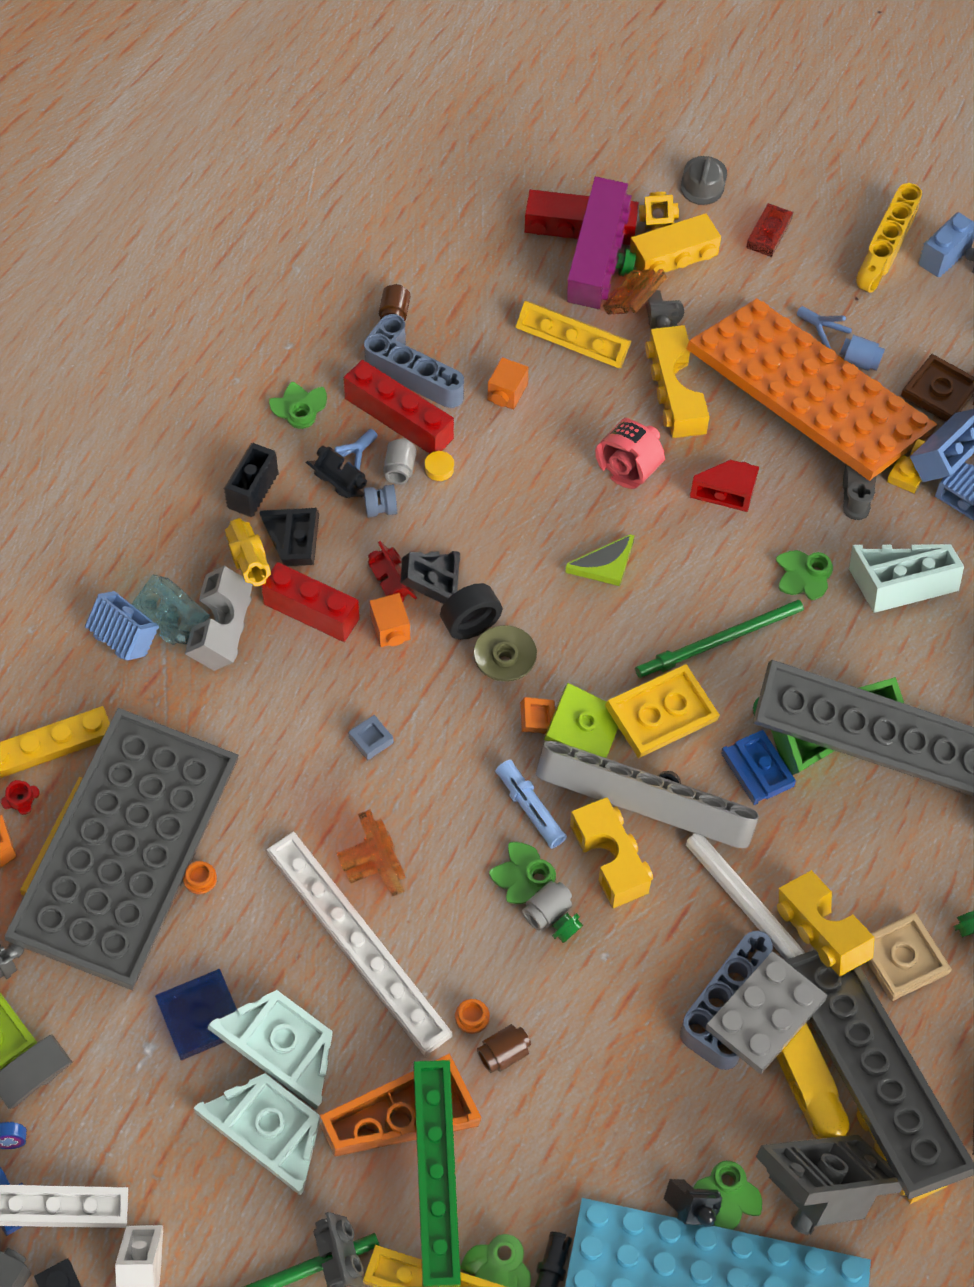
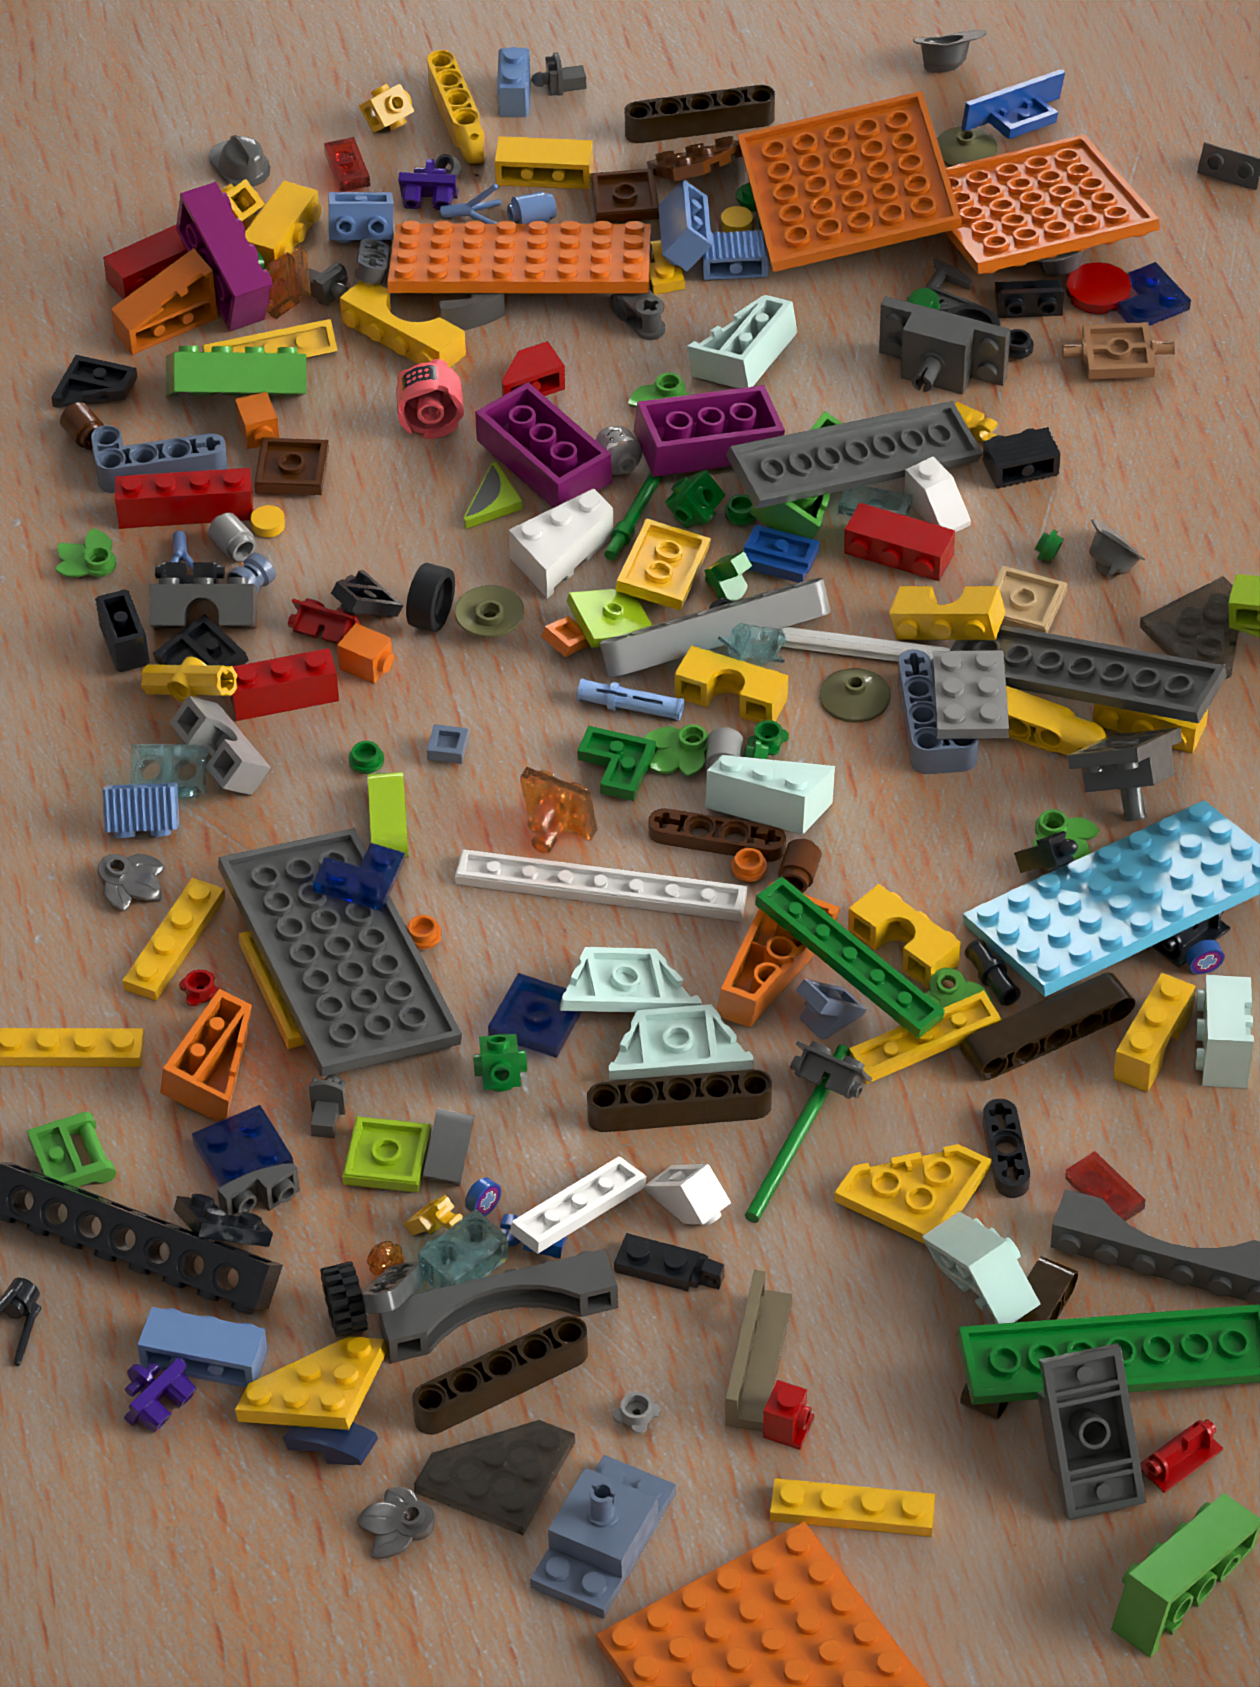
camera: 40 degrees left, 10 degrees down
none -> black wing [51,355,138,408]
none -> flat silver plate [97,854,165,911]
none -> orange wedge [111,248,218,355]
none -> dark grey arch [150,577,257,628]
none -> bright green wedge [166,346,306,396]
none -> reddish brown plate [254,438,329,495]
none -> clear blue plate [312,843,405,912]
none -> medium blue brick [328,192,394,244]
none -> green plate [348,741,384,774]
none -> dark grey beam [355,239,389,284]
none -> yellow brick [358,83,415,133]
none -> lime beam [367,772,409,860]
none -> dark purple hips [398,159,459,210]
none -> dark grey hinge [435,154,462,179]
none -> dark grey slope [440,293,505,330]
none -> green brick [473,1033,527,1092]
none -> magenta brick [475,382,612,508]
none -> yellow brick [495,136,593,189]
none -> white wedge [509,489,614,599]
none -> green plate [577,725,656,801]
none -> dark brown beam [587,1069,772,1132]
none -> light grey head [596,426,642,476]
none -> magenta brick [633,385,785,477]
none -> reddish brown beam [648,808,786,862]
none -> green brick [665,470,726,528]
none -> green piece [704,551,752,601]
none -> light aqua wedge [705,755,835,835]
none -> clear light blue hinge [718,623,786,664]
none -> green plate [748,720,789,756]
none -> sand blue slope [796,979,867,1039]
none -> olive dish [820,668,890,723]
none -> clear light blue plate [838,486,912,516]
none -> red brick [844,502,955,581]
none -> yellow arch [848,884,961,990]
none -> white slope [904,457,971,532]

